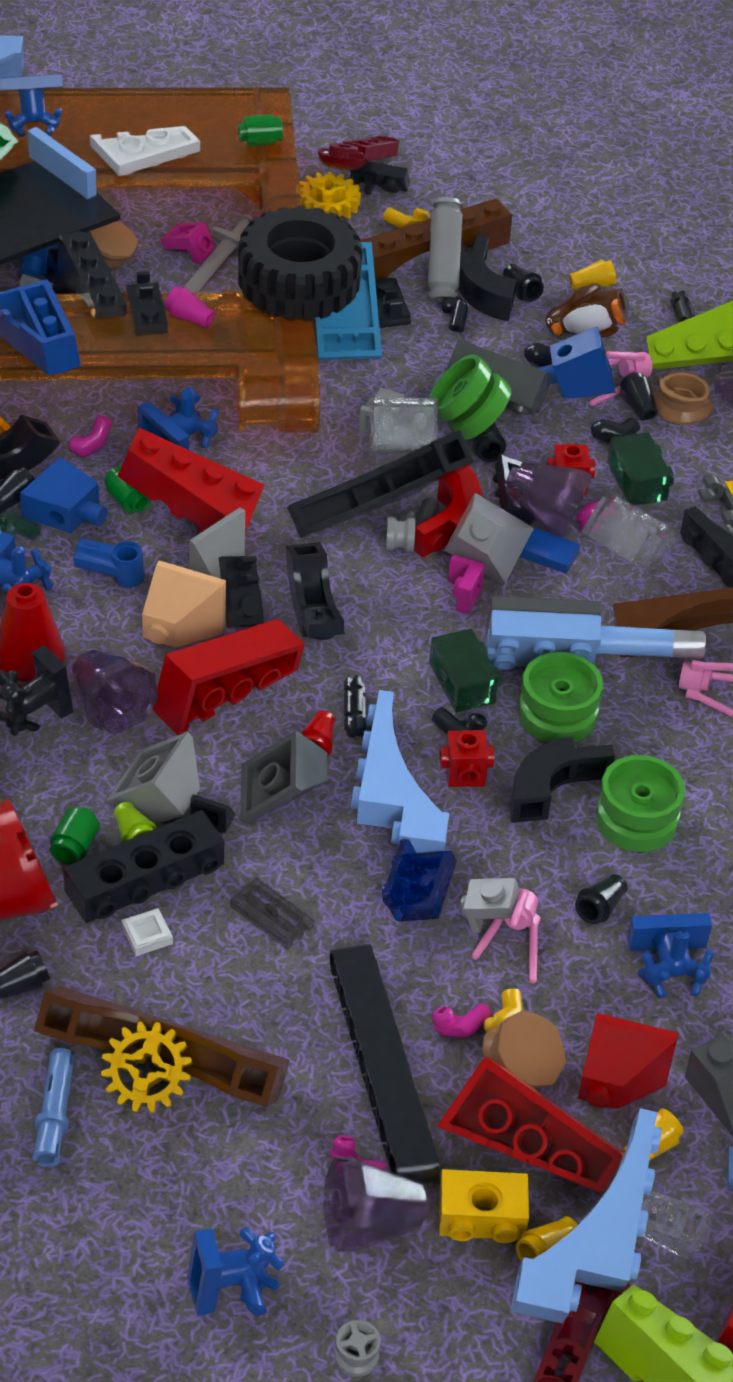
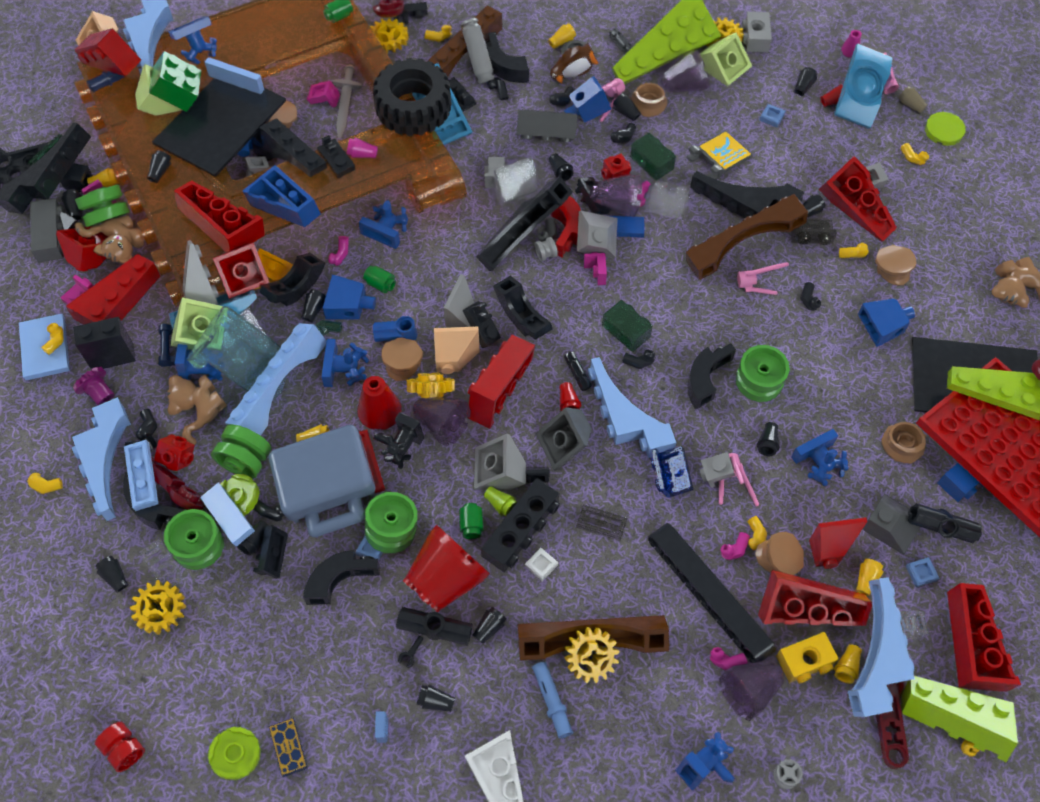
camera: 20 degrees left, 15 degrees up
white wing [90,126,200,176] -> none
red wedge [117,428,265,533] -> none
bright green wheel [427,354,512,440] -> none
red brick [440,730,494,787] -> none
light blue piece [485,596,706,670] -> none
black cone [503,264,544,302] -> none
bright green wheel [518,652,603,743] -> none
none -> medium nougat hat [381,337,424,381]
none -> yellow gear [406,373,455,398]

